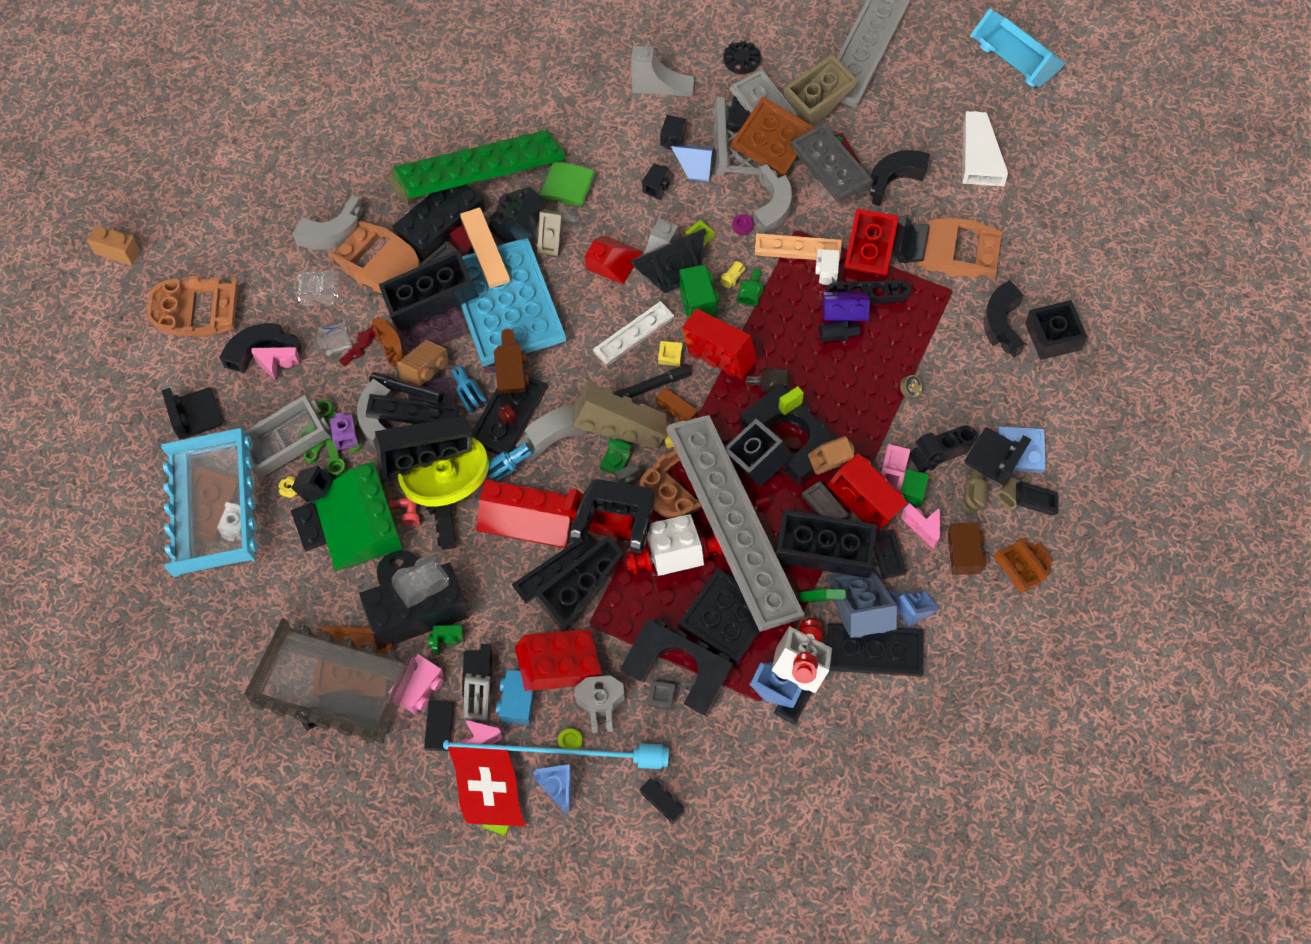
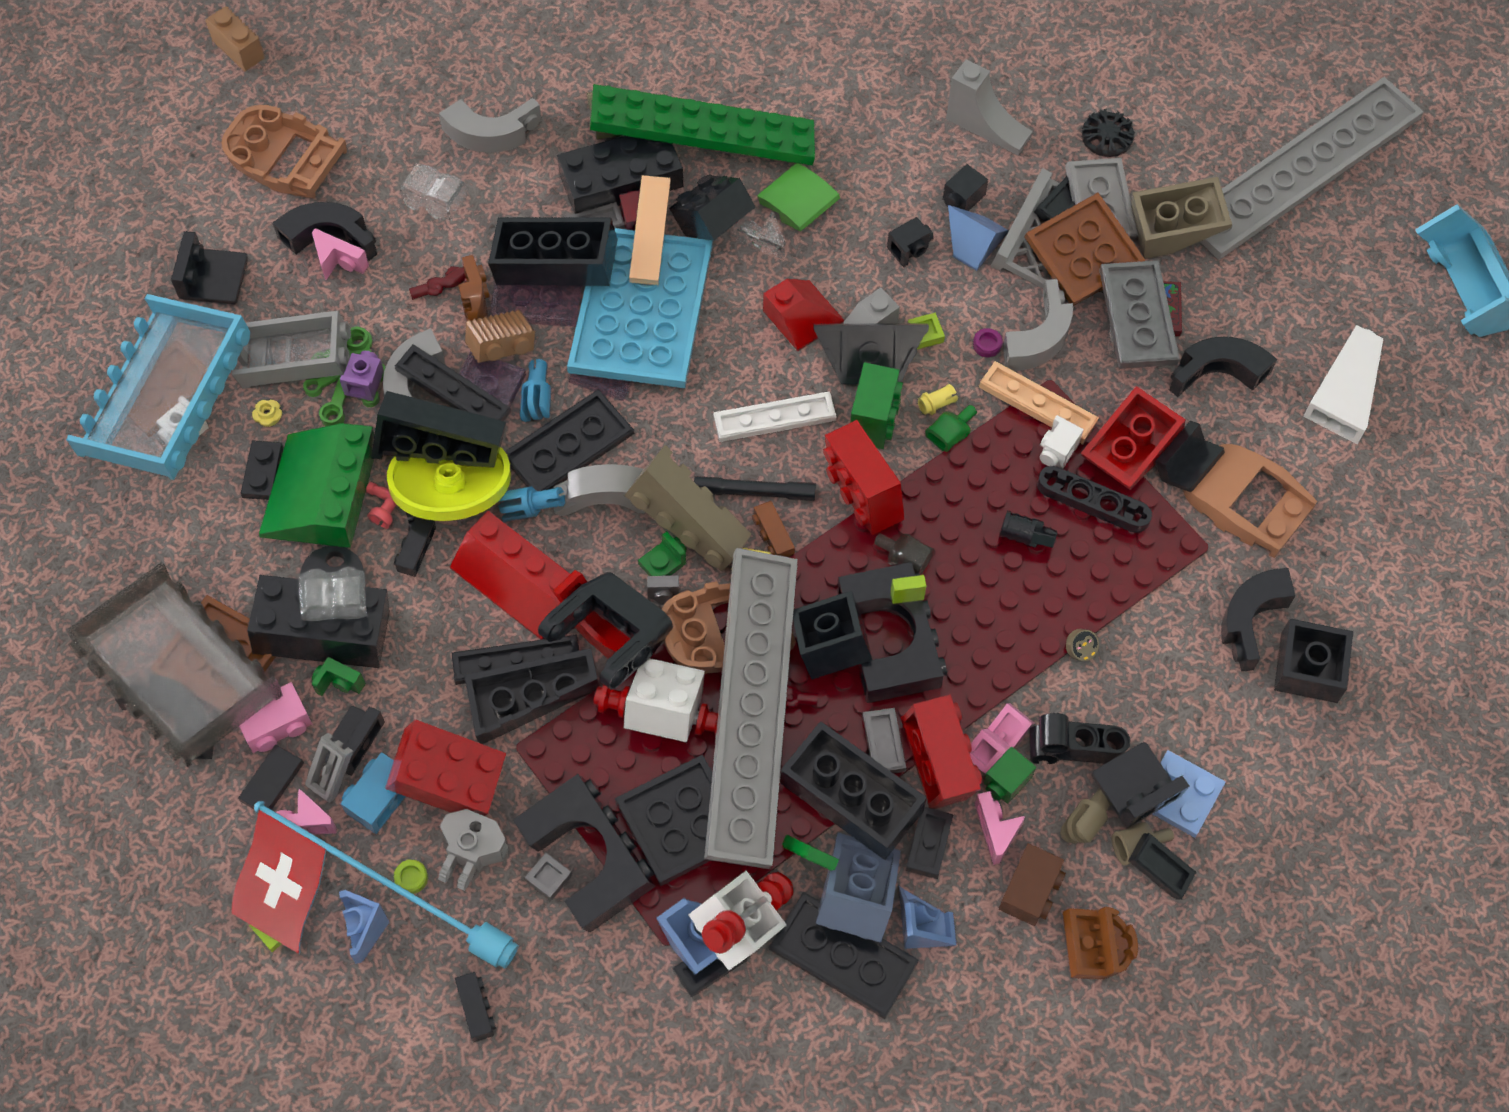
camera: 25 degrees right, 0 degrees up
black brick [291,466,333,502] -> none
clear brick [316,319,352,356] -> none
nougat slope [329,221,421,294] -> none
black piece [369,372,446,405] -> none
reddish brown hinge [494,328,529,395] -> none
clear red plate [497,404,517,425] -> none
plate [537,210,563,256] -> none
light yellow plate [658,341,682,366] -> none
medium nougat brick [808,436,854,475] -> none
dark purple brick [822,292,870,321] -> none

